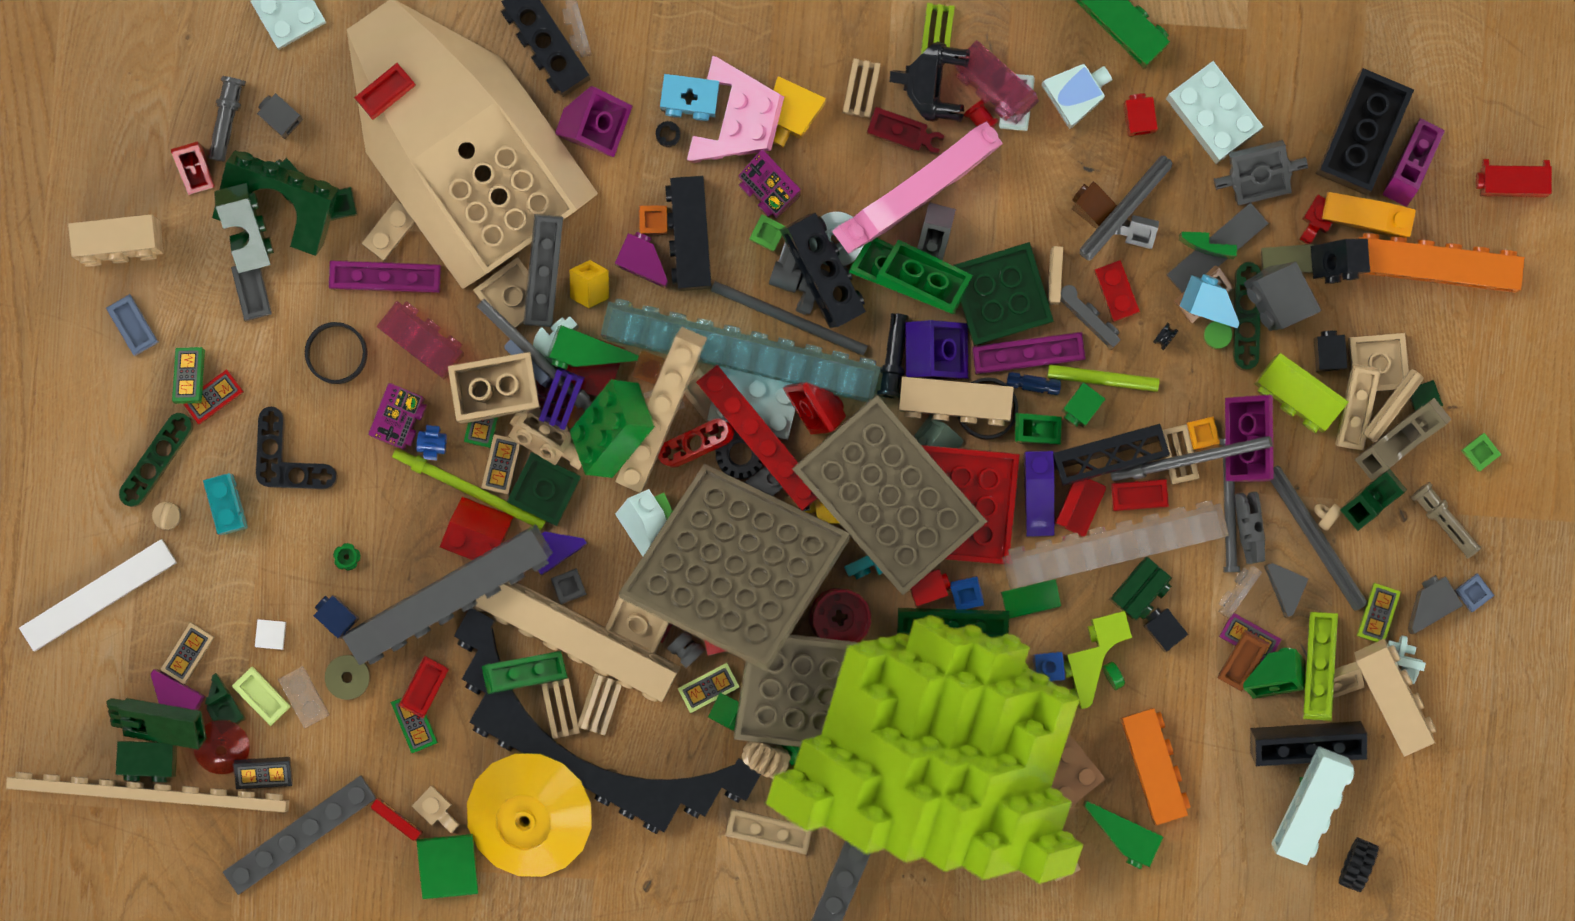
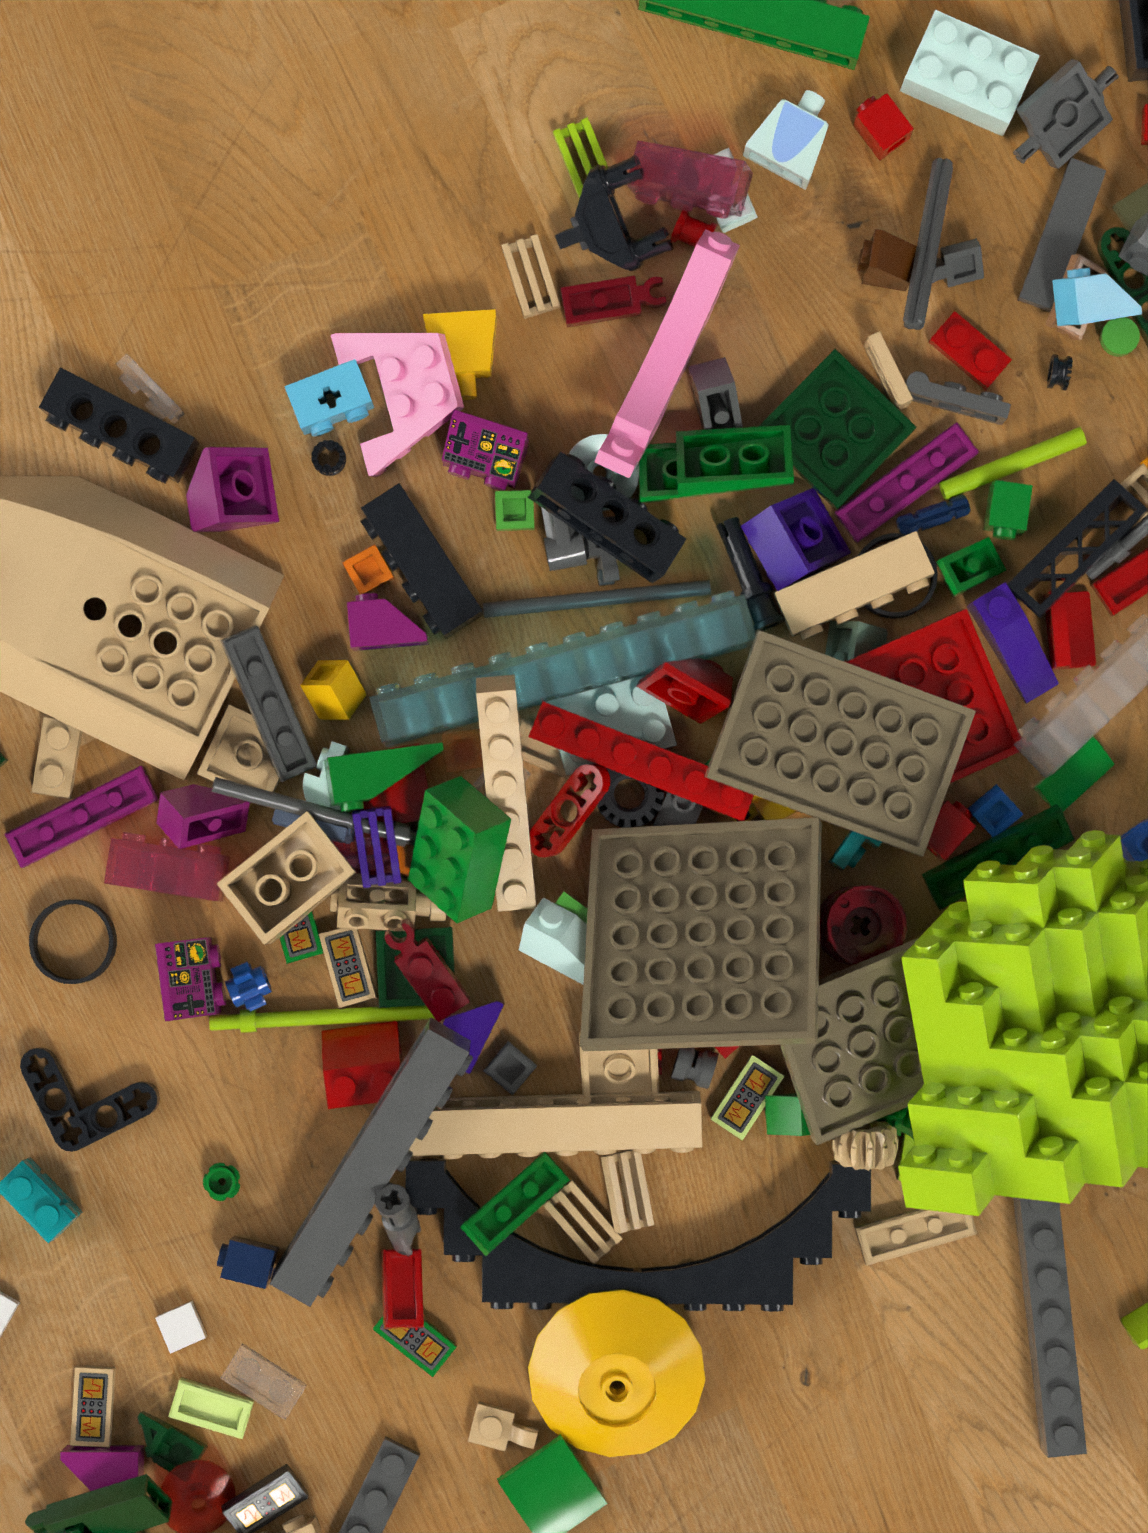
camera: 25 degrees left, 0 degrees up
olive piece [325,655,370,700] -> none
red tile [370,798,423,841] -> none
green slope [1179,231,1237,259] -> none
none -> magenta slope [156,784,250,849]
none -> dark grey piece [374,1184,421,1256]
none -> dark red plate [385,918,470,1022]

